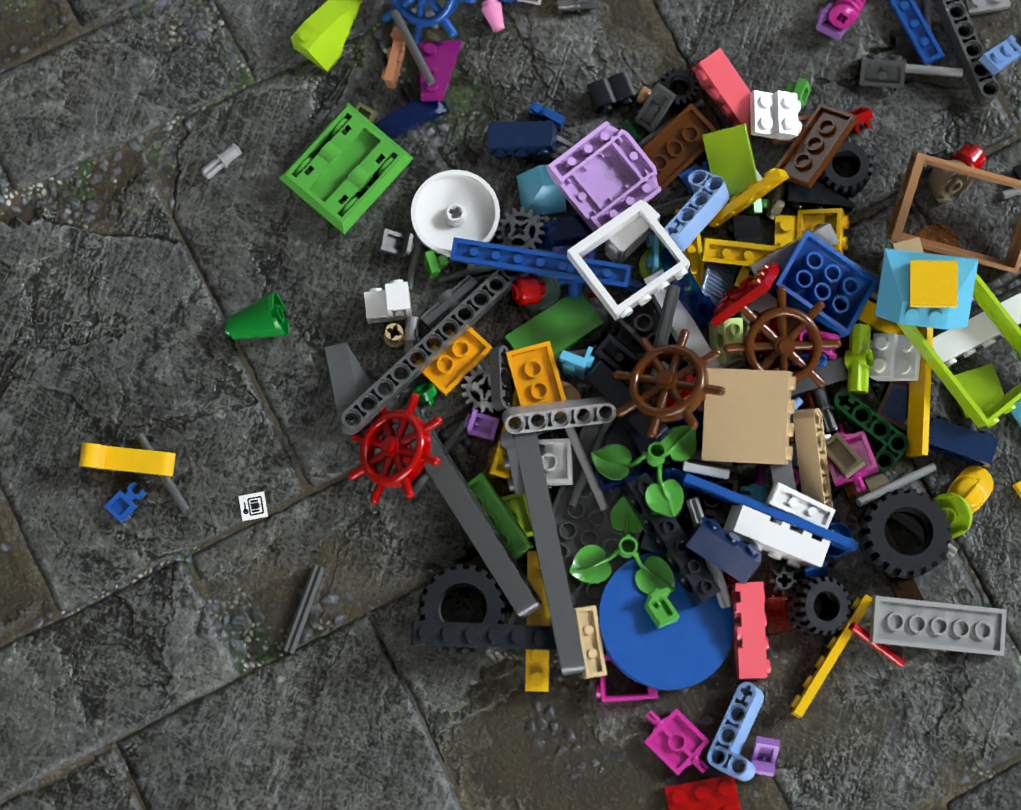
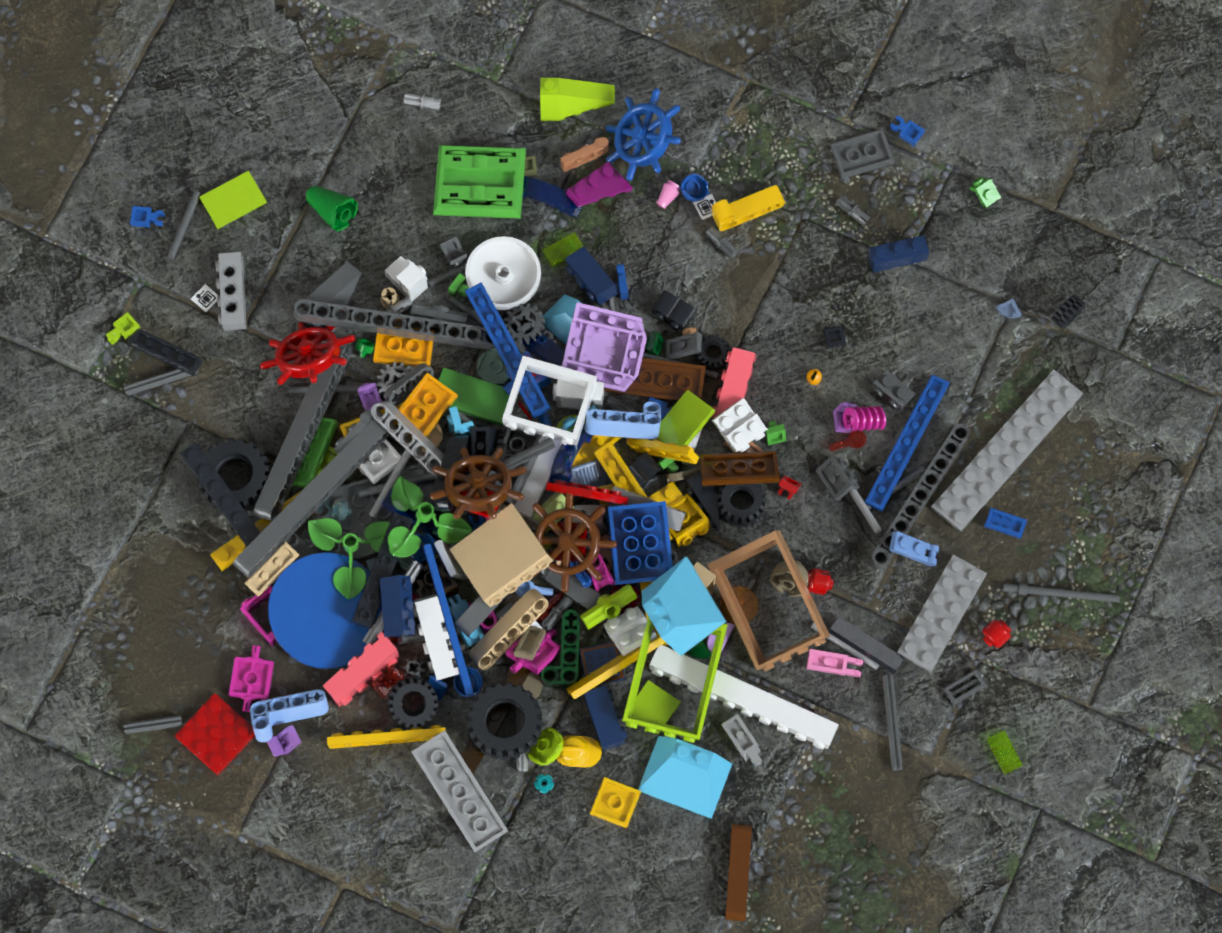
camera: 55 degrees right, 5 degrees down
yellow beam [79,442,176,476] -> none
dark grey bar [390,9,436,86] -> none
red head [511,275,546,306] -> none
bright green bracket [644,587,680,629] -> none
white tile [766,482,835,529] -> none
red bar [849,622,905,667] -> none
light grey bar [856,463,937,507] -> none
yellow tile [909,260,958,308] -> none
none -> lime plate [106,312,140,345]
none -> black tile [129,329,203,376]
none -> lime tile [199,171,267,229]
none -> light grey brick [215,252,247,331]
none -> clear light blue tile [331,501,352,521]
none -> teal plate [534,774,554,793]
none -> clear neon green plate [542,232,583,267]
none -> light orange hinge [806,369,822,385]
none -> clear red plate [829,430,867,452]

